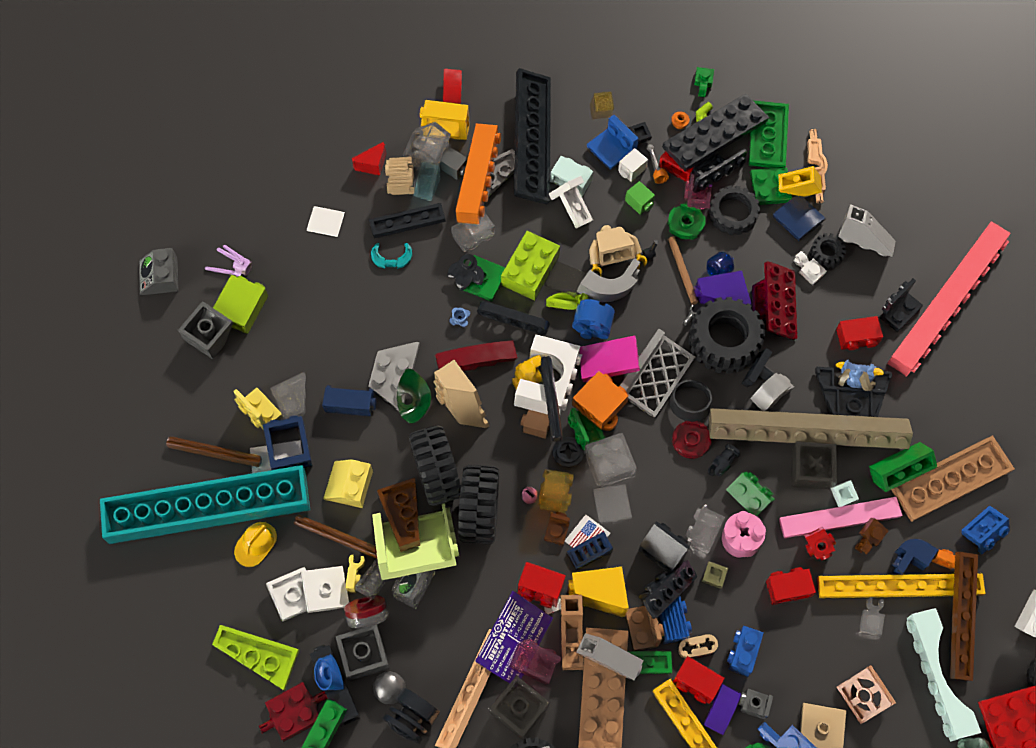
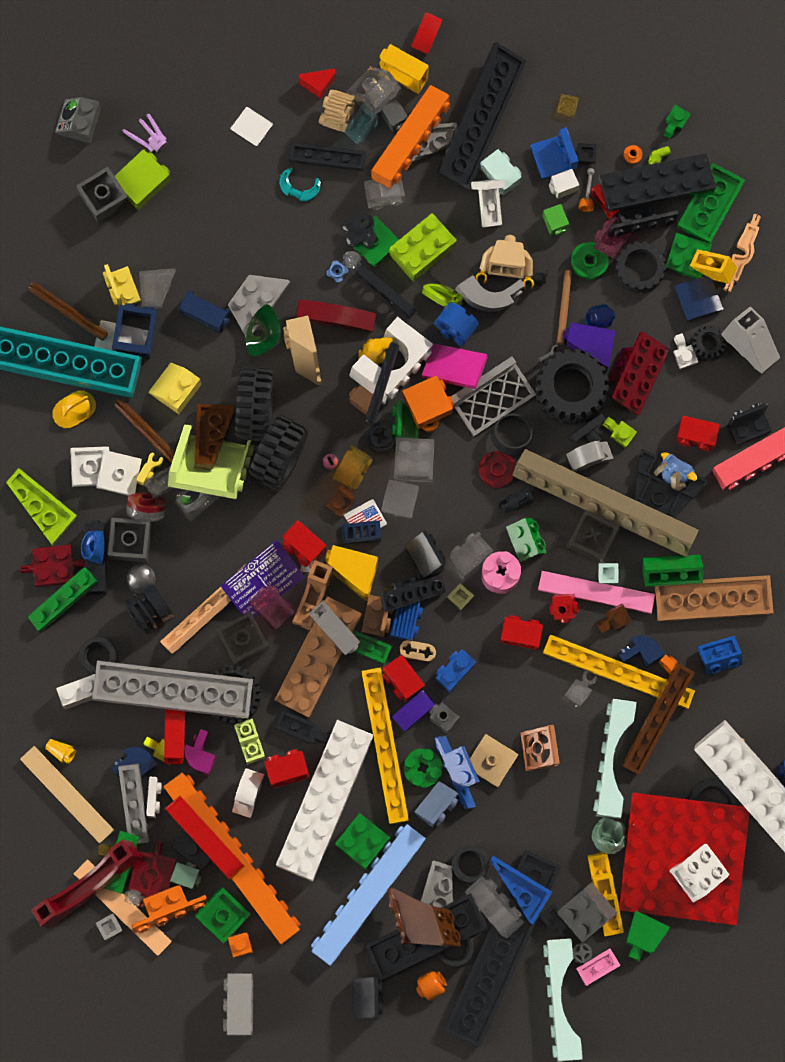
camera: 20 degrees right, 10 degrees up
none -> clear plate [342,251,361,268]
none -> lime plate [603,417,637,448]

